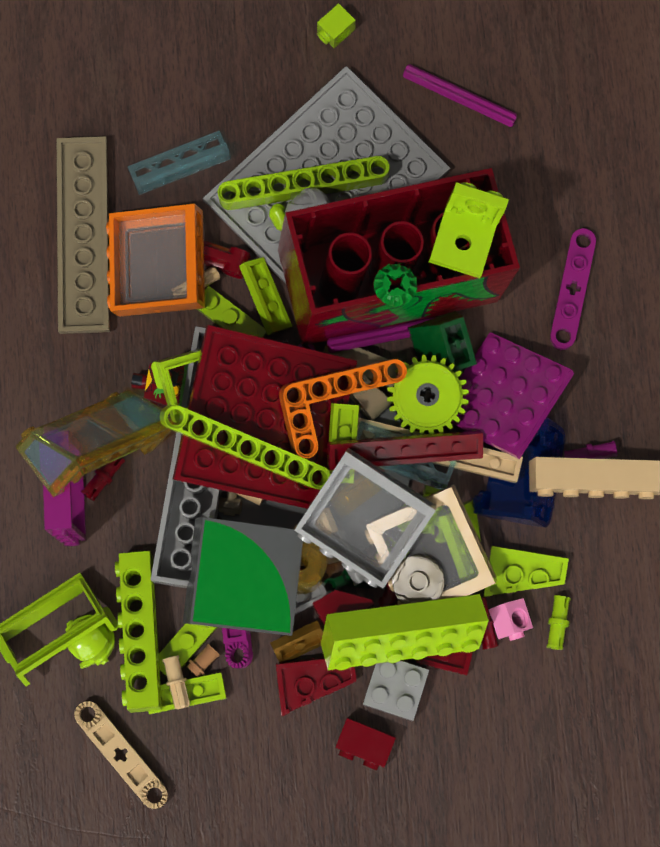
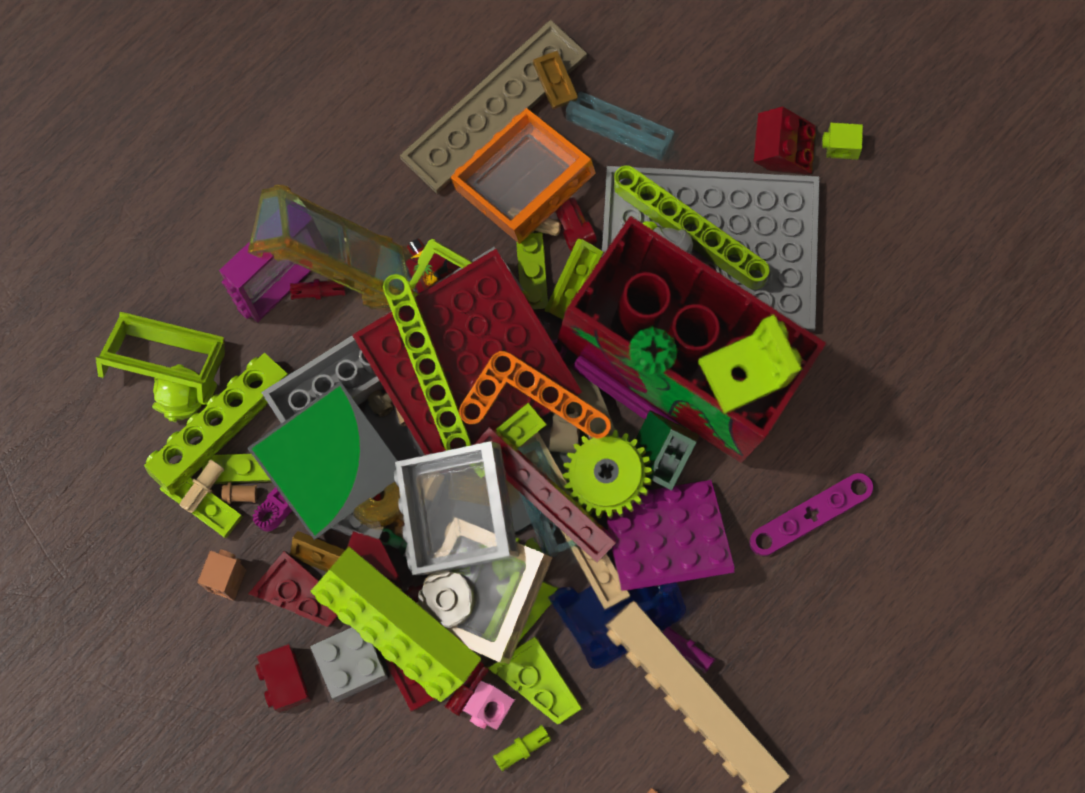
camera: 50 degrees right, 5 degrees down
tan piece [74,701,168,809] -> none
magenta axle [403,64,517,127] -> none
none -> nougat brick [197,549,246,601]
none -> pearl gold plate [533,50,578,110]
none -> dark red slope [754,106,816,175]

